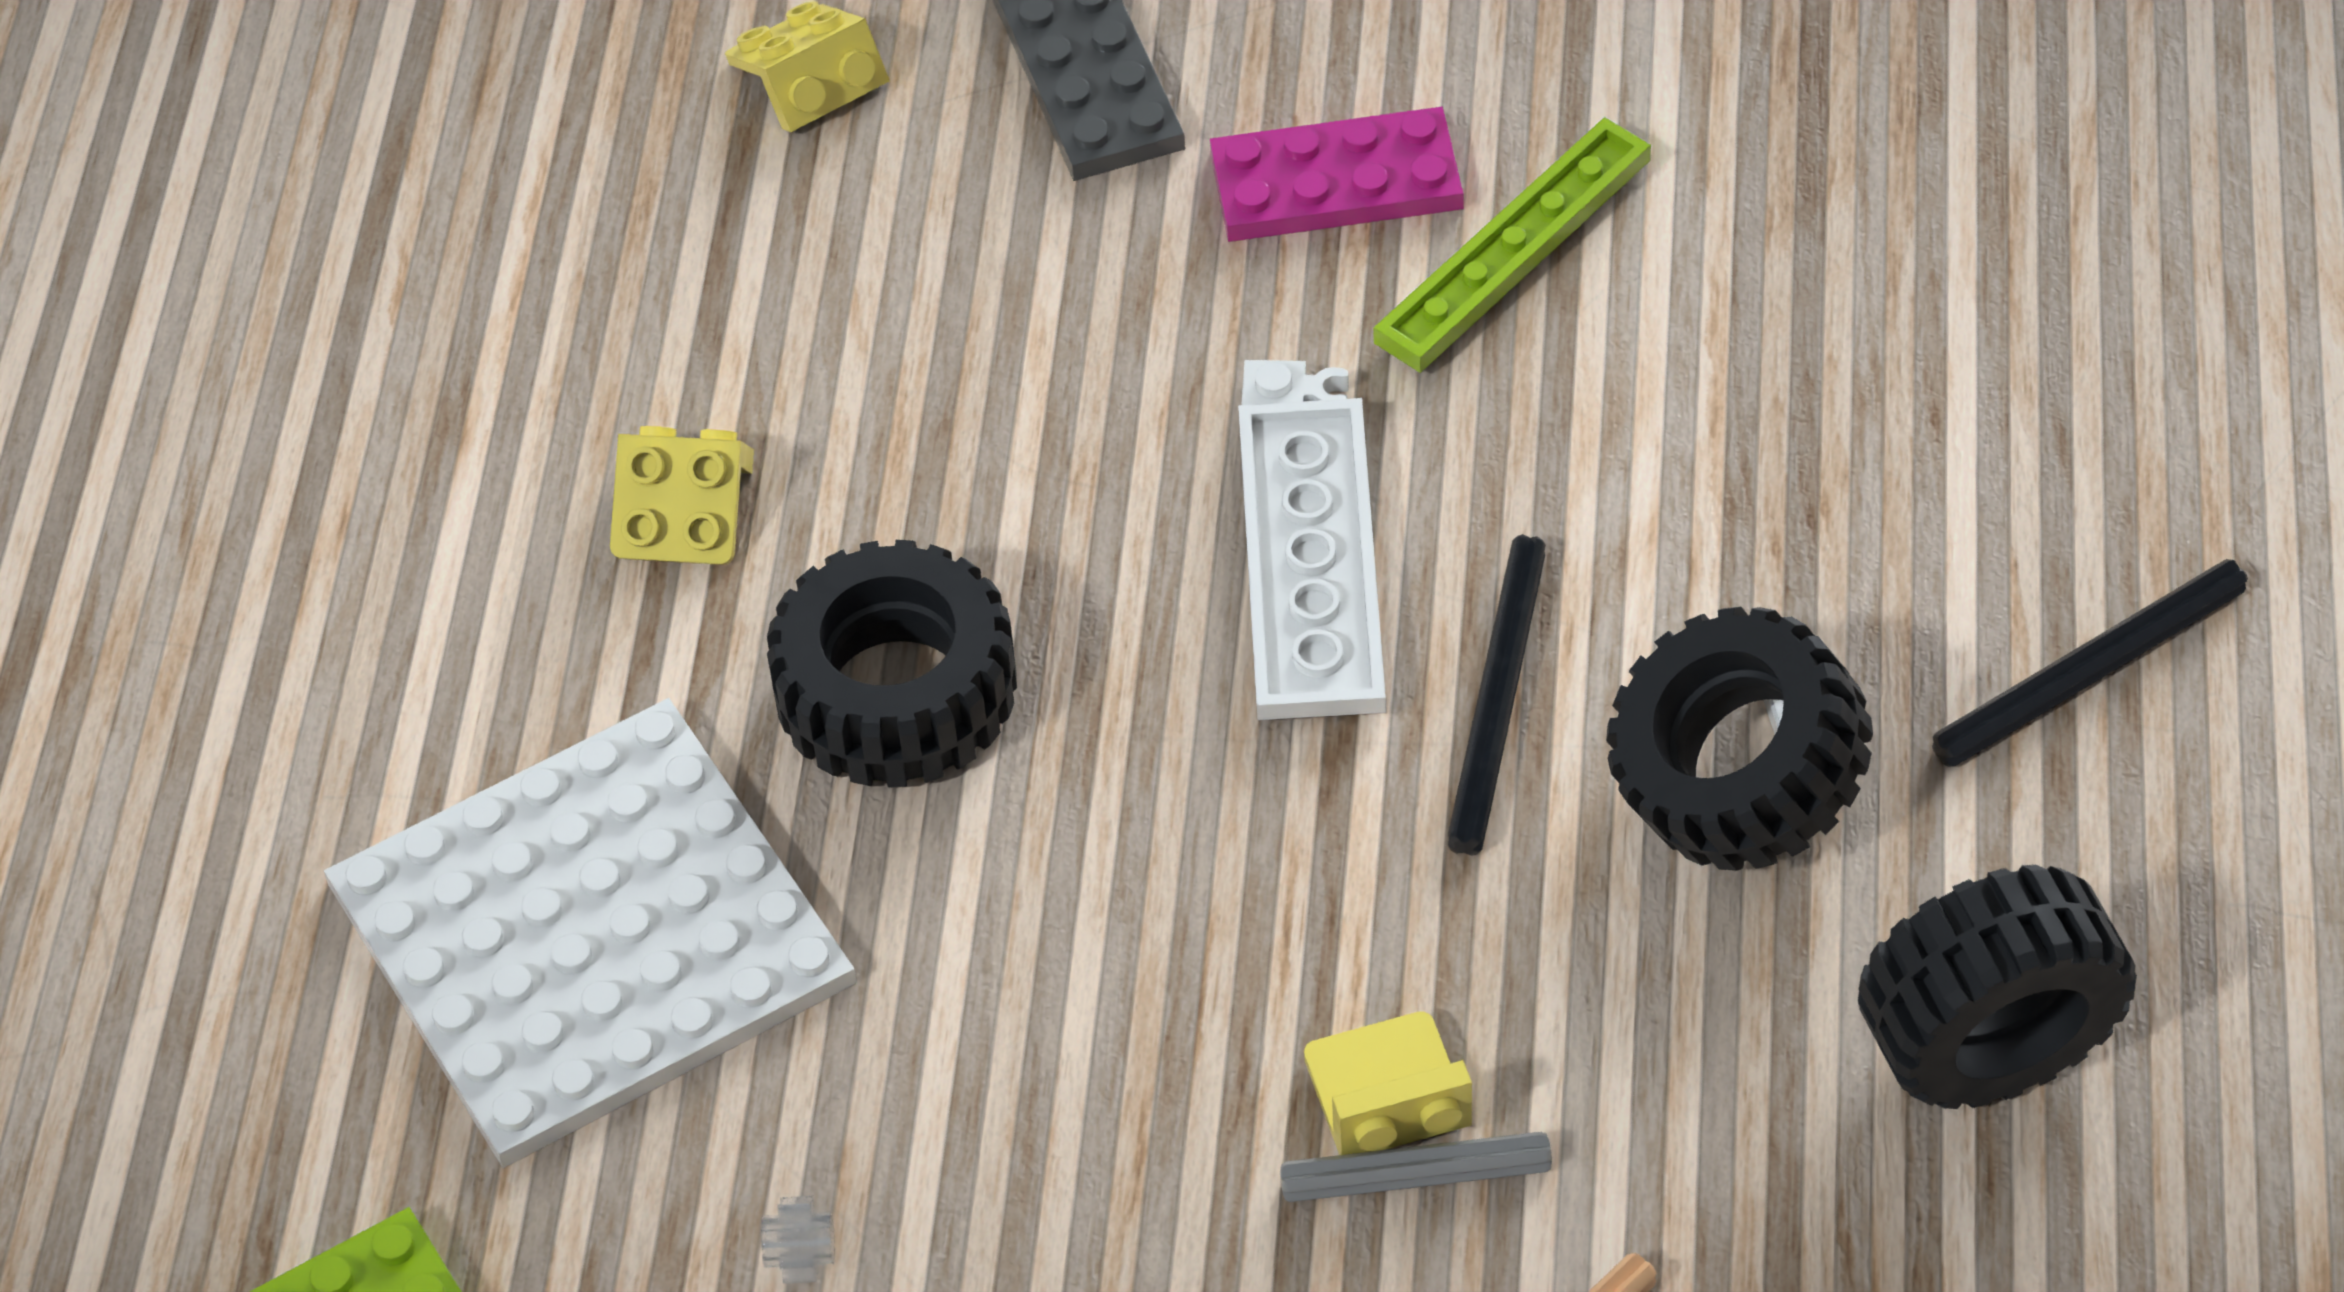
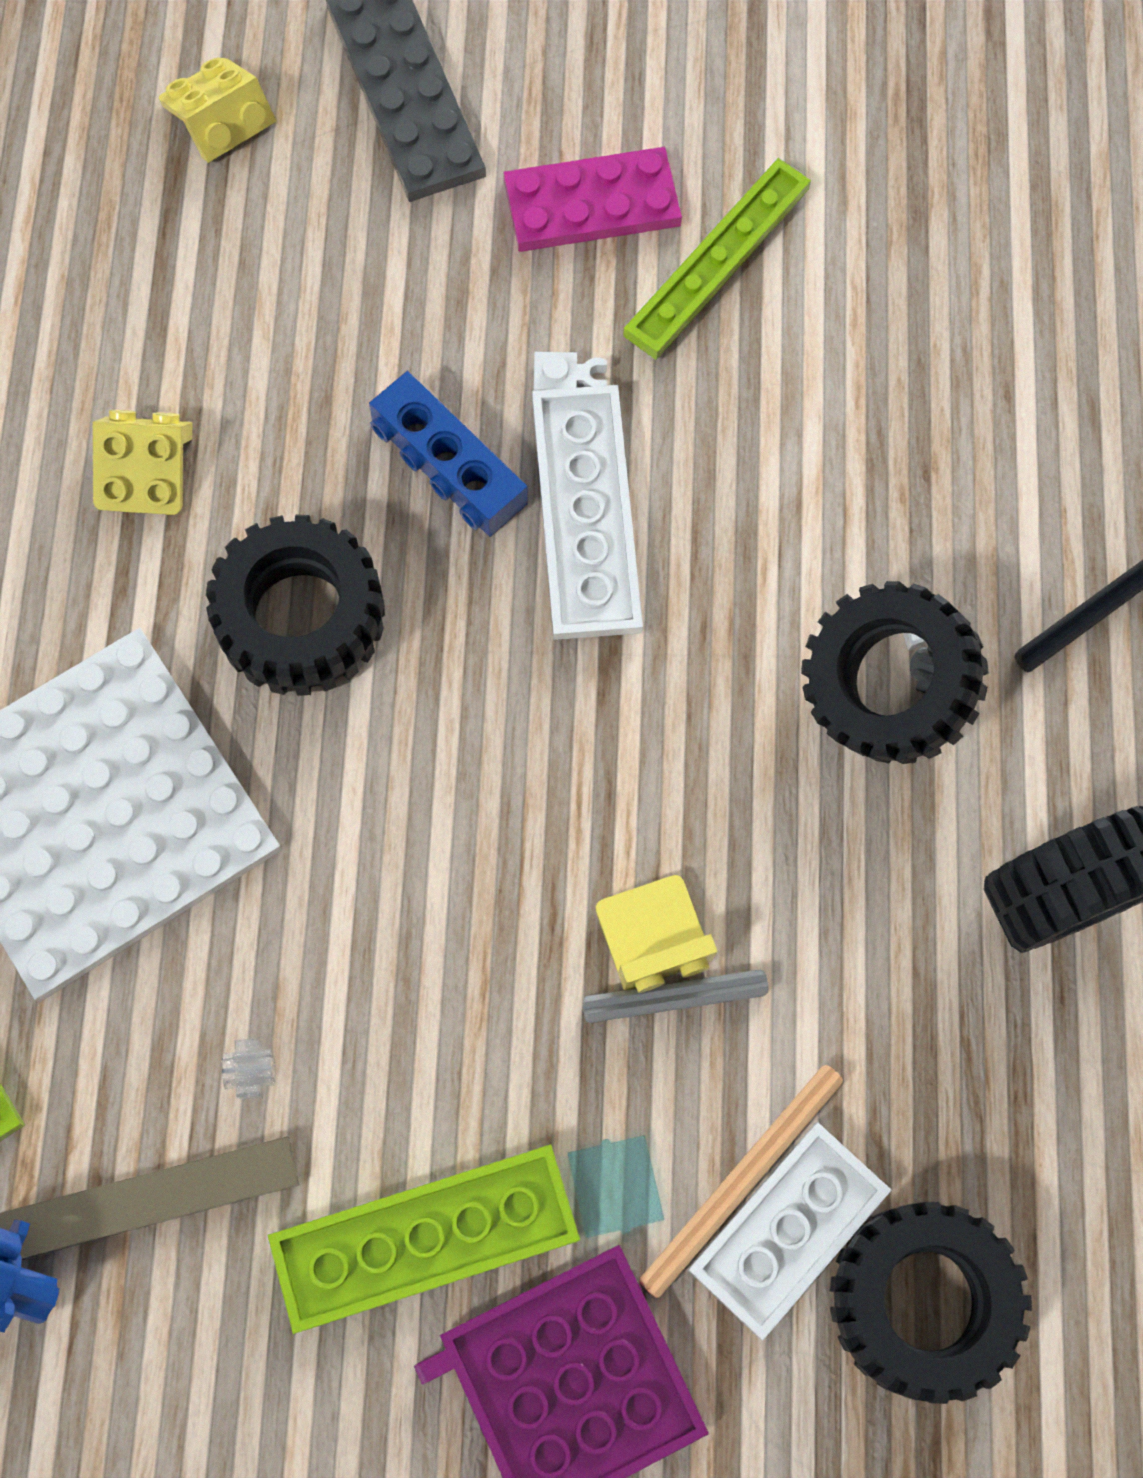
camera: 10 degrees left, 20 degrees up
black axle [1448,534,1546,856] -> none
none -> blue brick [369,370,528,537]

